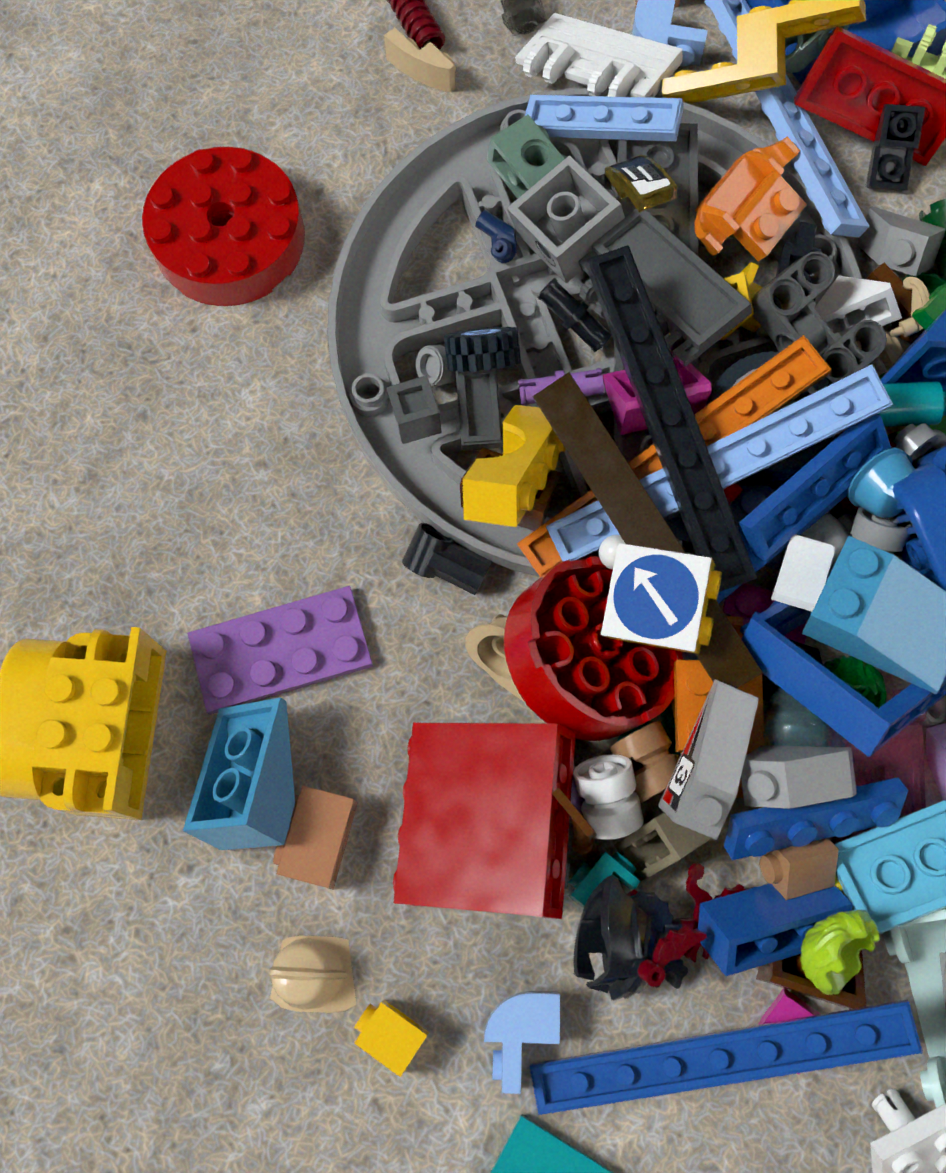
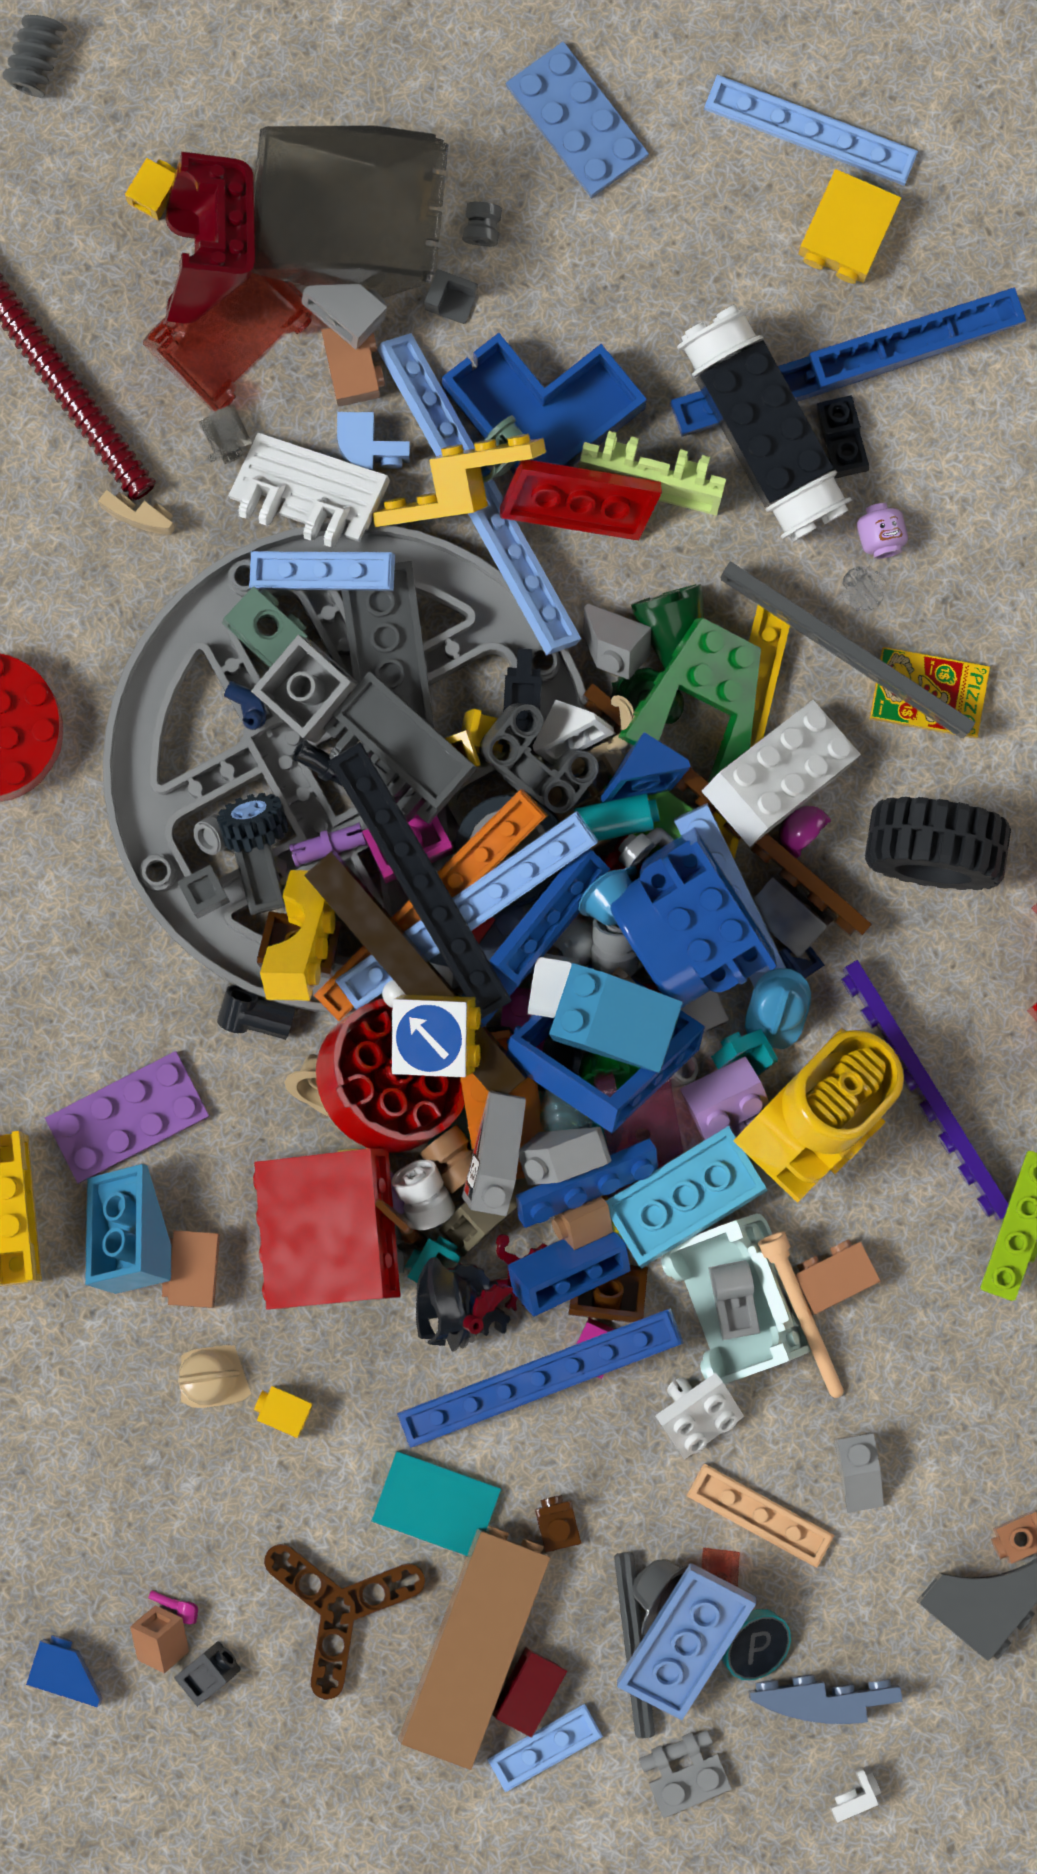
camera: 15 degrees left, 10 degrees up
light blue brick [484,991,560,1094] -> none
slope [605,155,677,212] -> none
orange plate [695,136,807,261] -> none
lime hair [800,910,880,995] -> none
black slope [866,104,925,191] -> none

